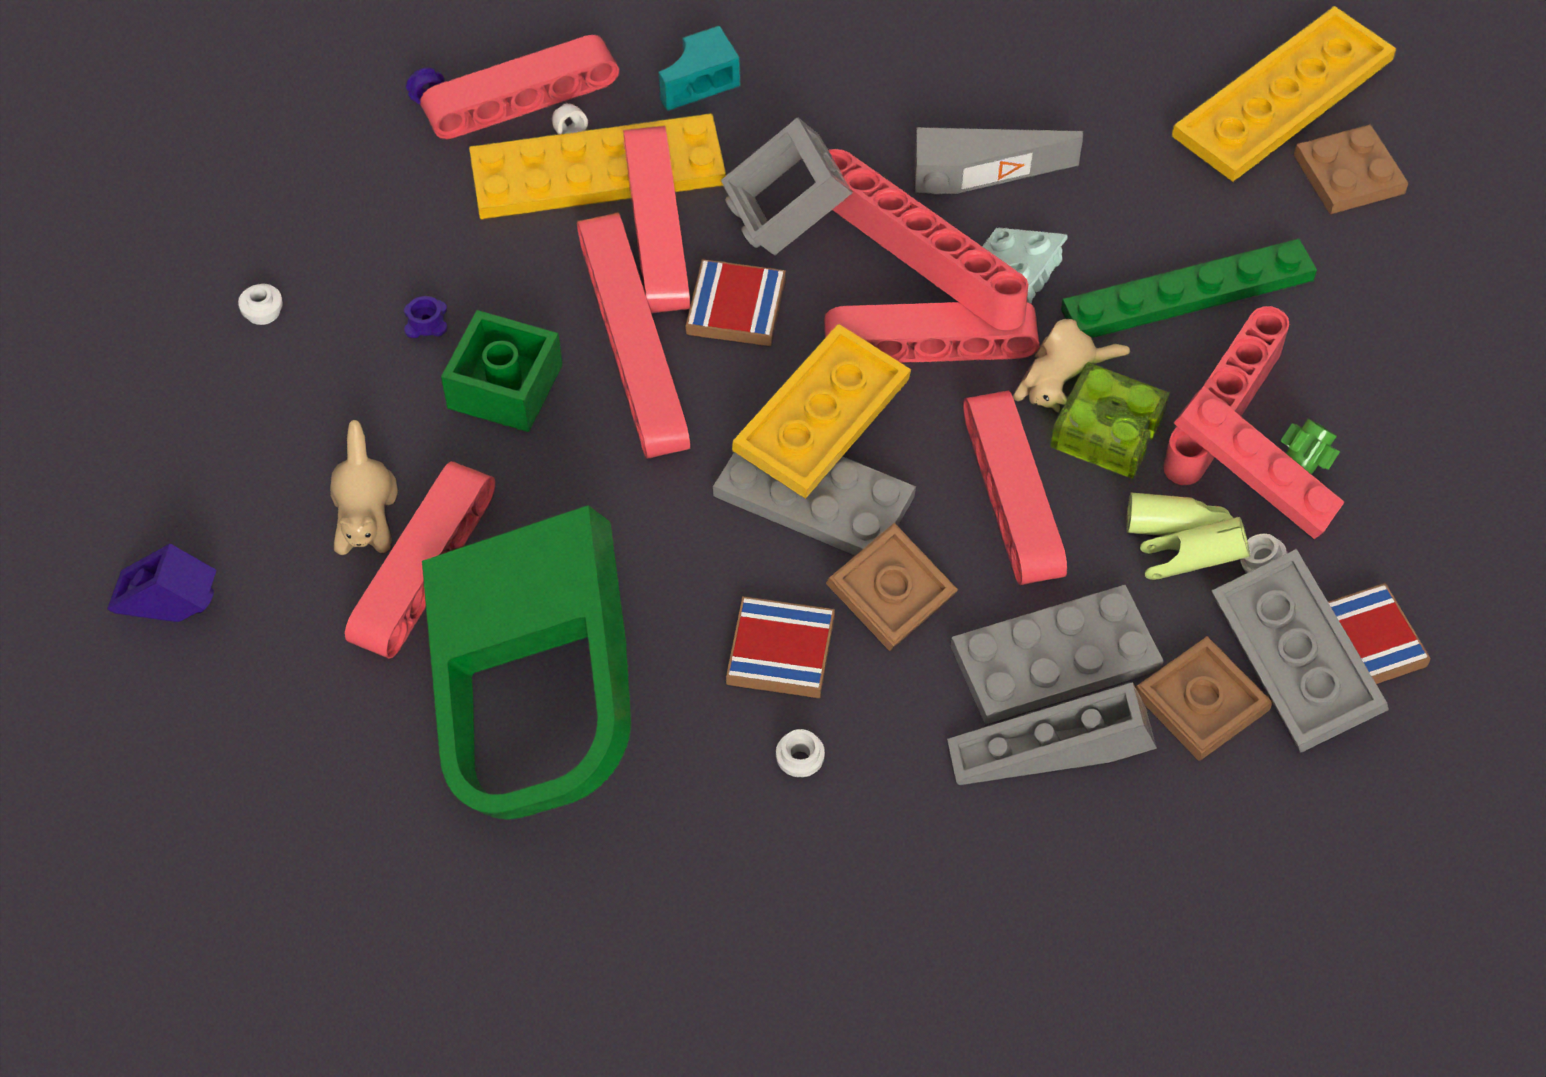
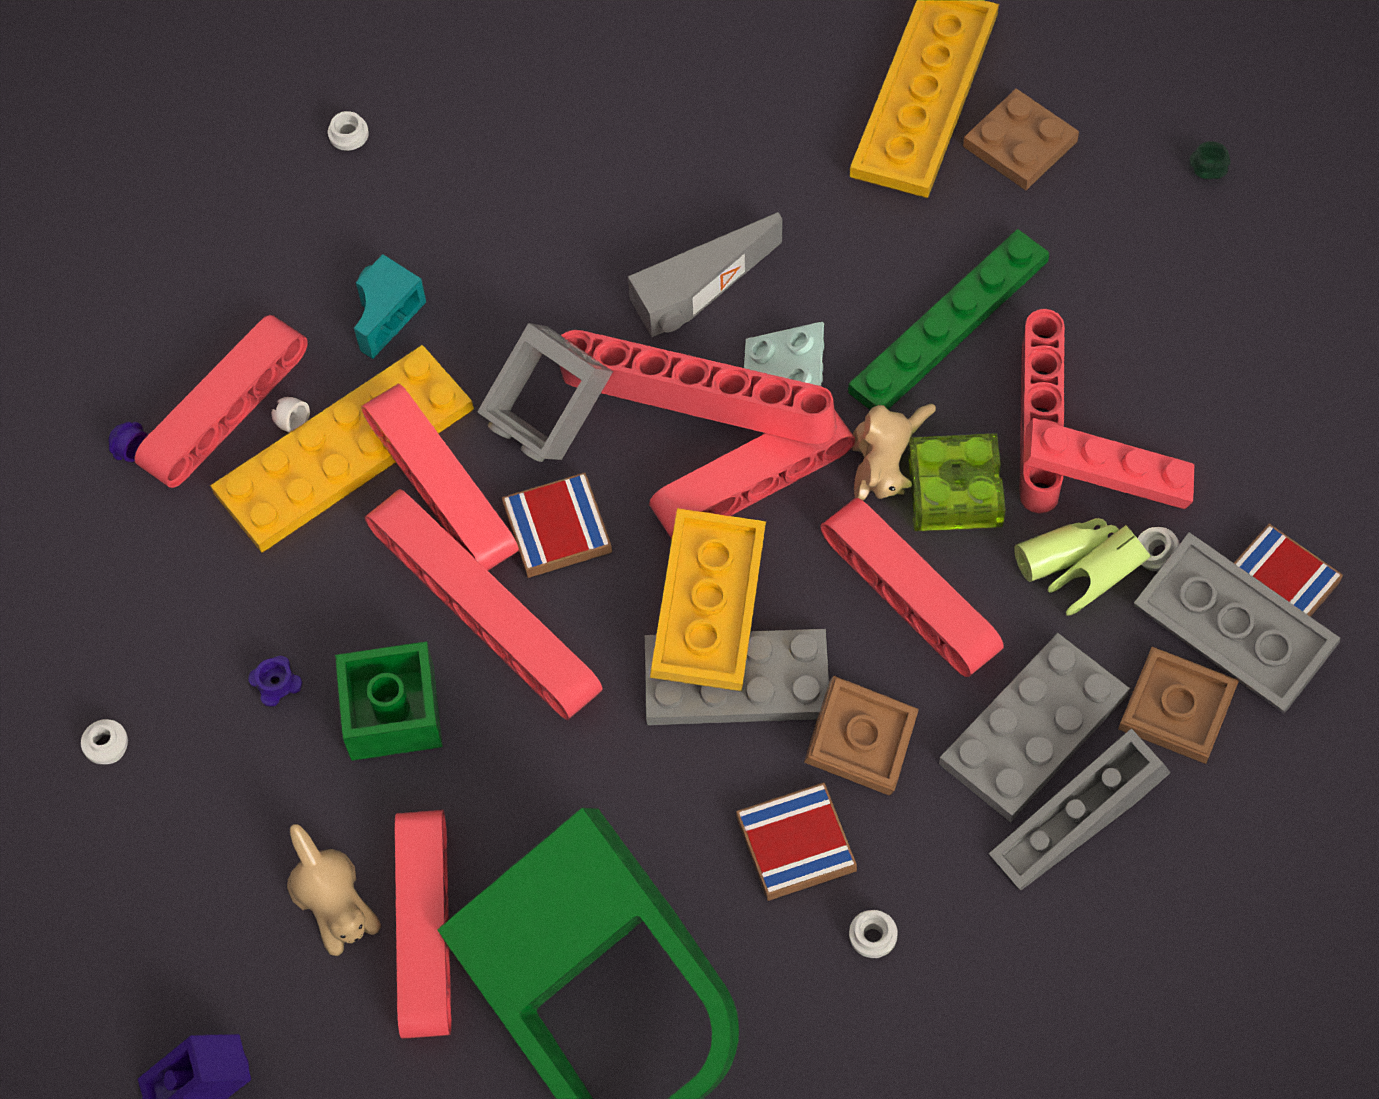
camera: 25 degrees left, 5 degrees up
bright green gear [1280,418,1340,474] -> none
none -> clear green plate [1189,141,1231,179]

